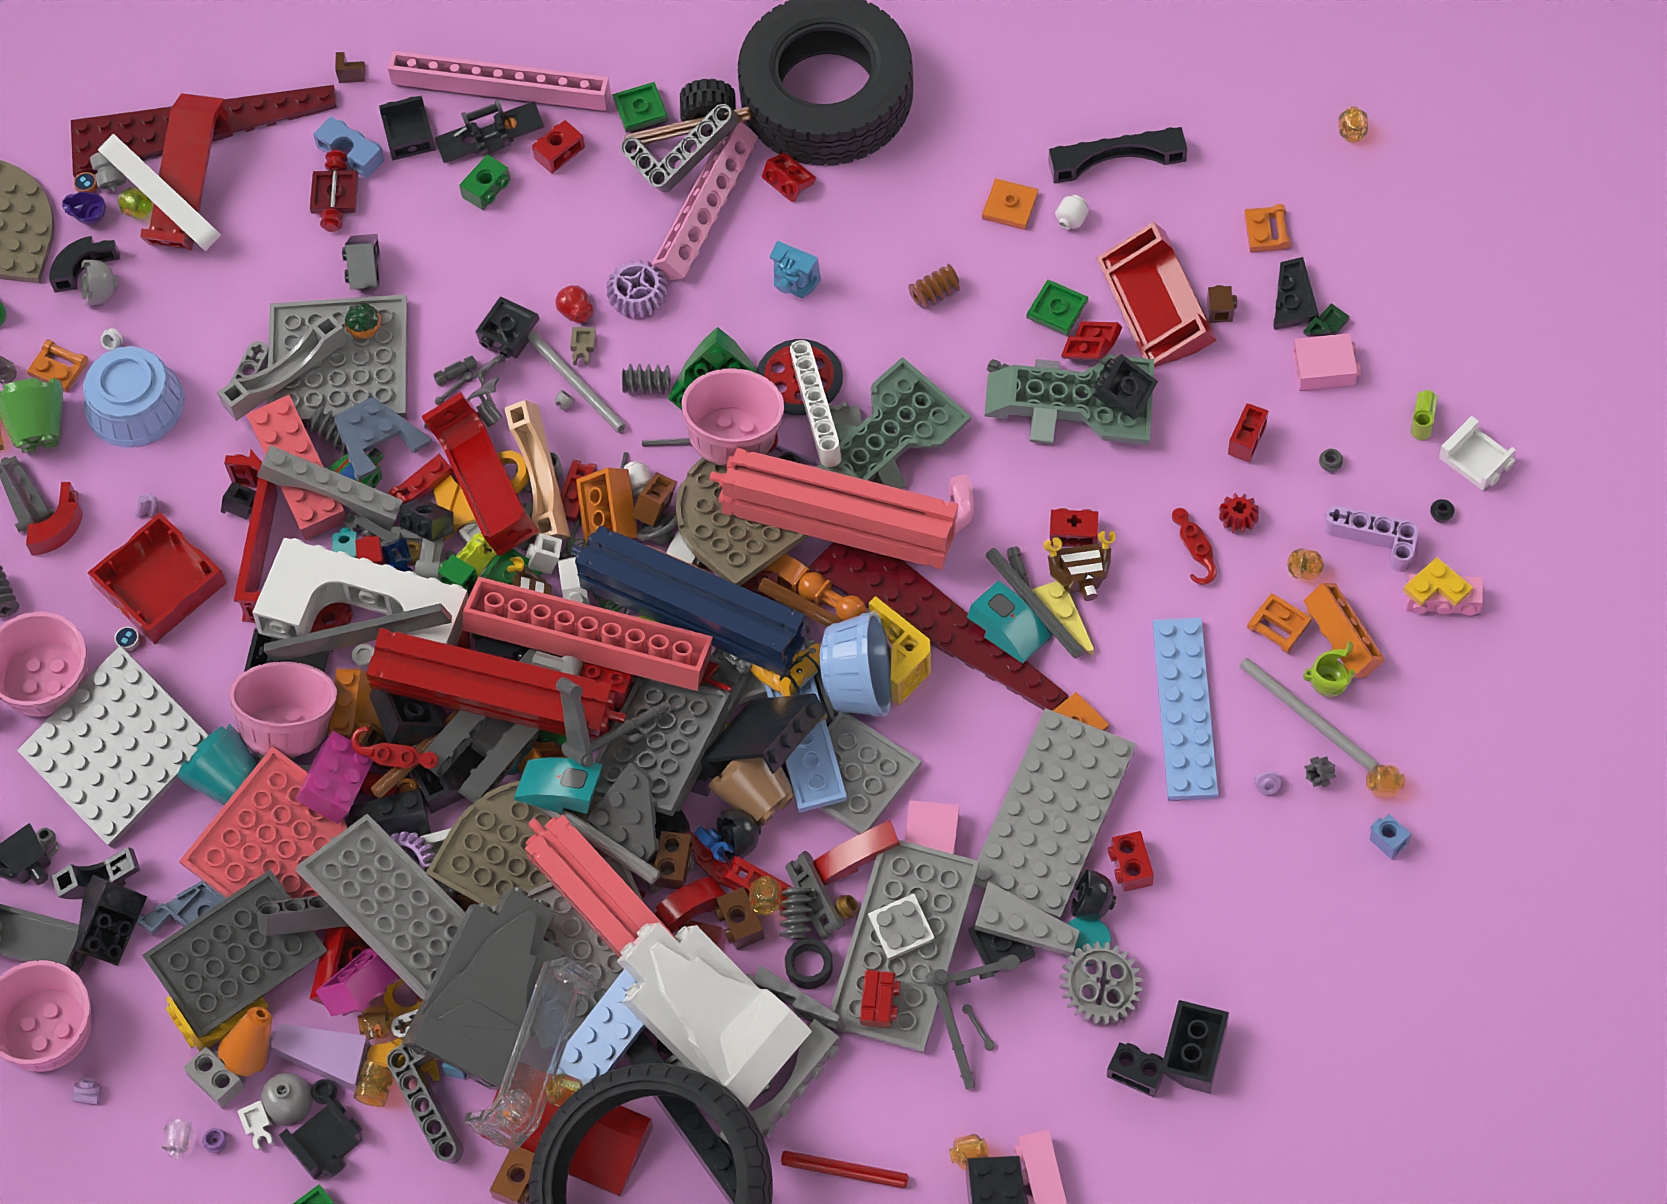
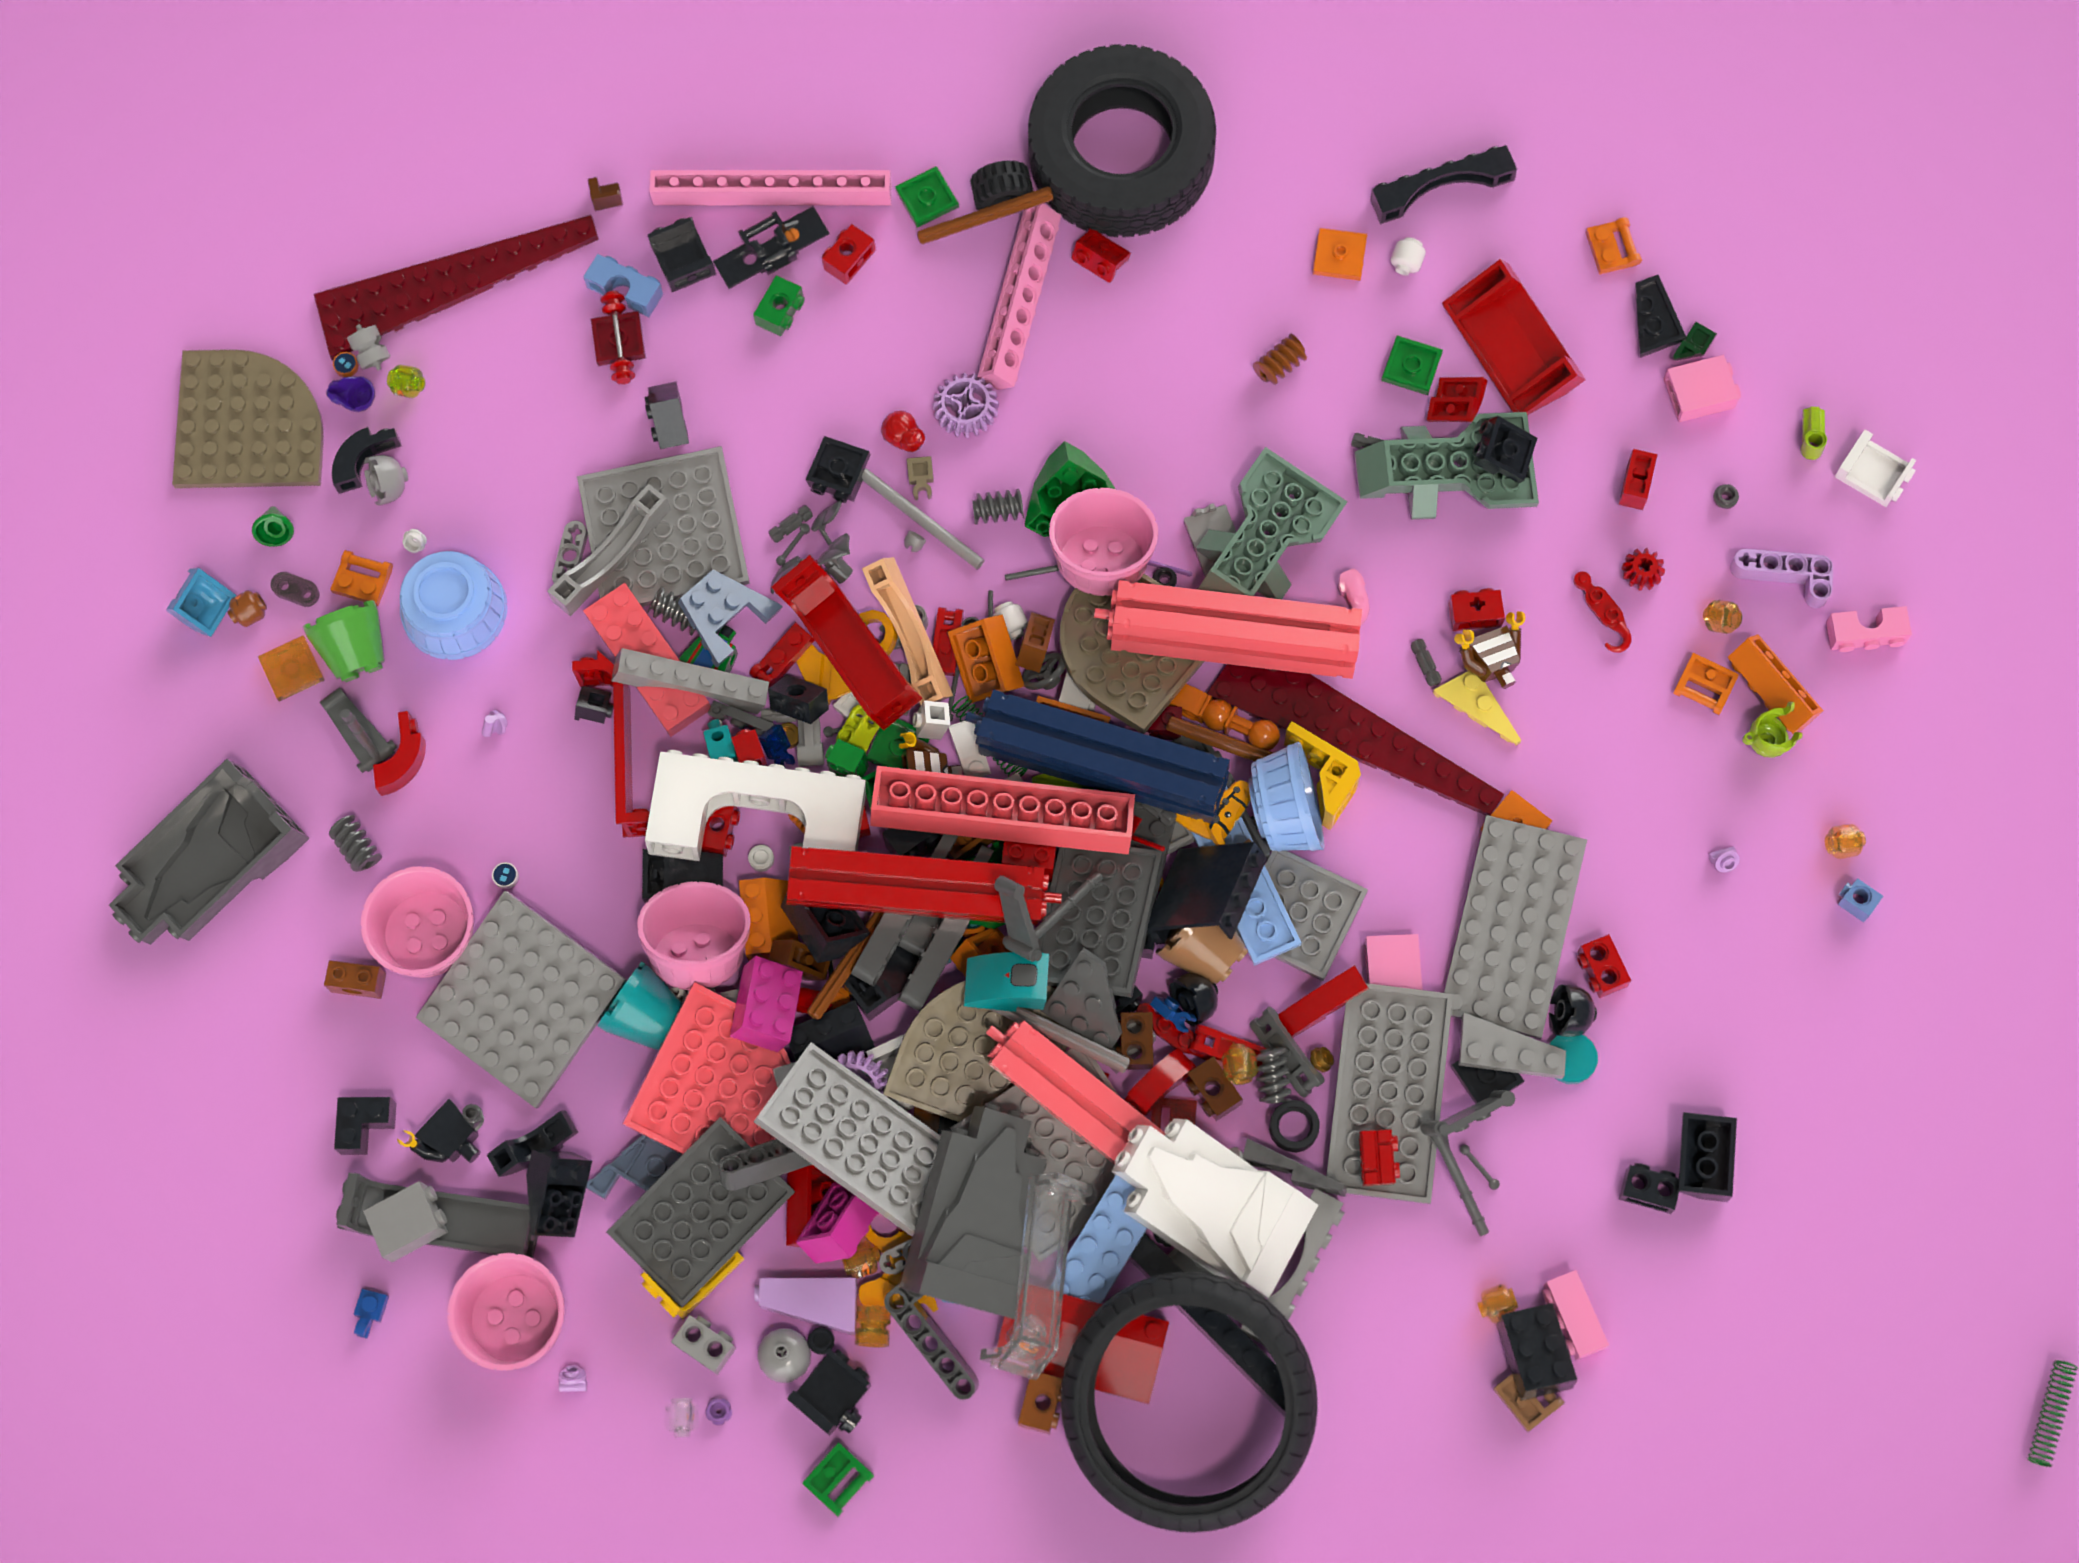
camera: 10 degrees left, 10 degrees up
red tile [87,513,226,644] -> none
white beam [98,134,221,251] -> none
red panel [140,93,228,250] -> none
orange cone [218,1007,272,1077] -> none
white plate [238,1100,275,1150] -> none
dark grey tile [264,603,452,662] -> none
dark green piece [345,303,381,339] -> none
red piece [351,727,439,769] -> none
light grey piece [531,651,583,676] -> none
clear yellow head [545,1073,583,1108] -> none
dark grey beam [621,104,739,192] -> none
wedge [756,339,843,415] -> none
dark azure brick [769,241,821,298] -> none
red axle [781,1150,908,1189] -> none
white beam [790,340,841,467] -> none
light grey piece [868,893,935,960] -> none
teal slope [967,580,1051,663] -> none
dark grey axle [986,548,1084,659] -> none
light grey gear [1059,941,1142,1025] -> none
light blue plate [1152,618,1218,801] -> none
reddish brown brick [1207,285,1237,323] -> none
light grey piece [1240,658,1379,773] -> none
dark grey gear [1304,756,1336,787] -> none
clear yellow head [1338,107,1369,142] -> none
yellow plate [1403,557,1473,607] -> none
black plate [1430,499,1455,523] -> none

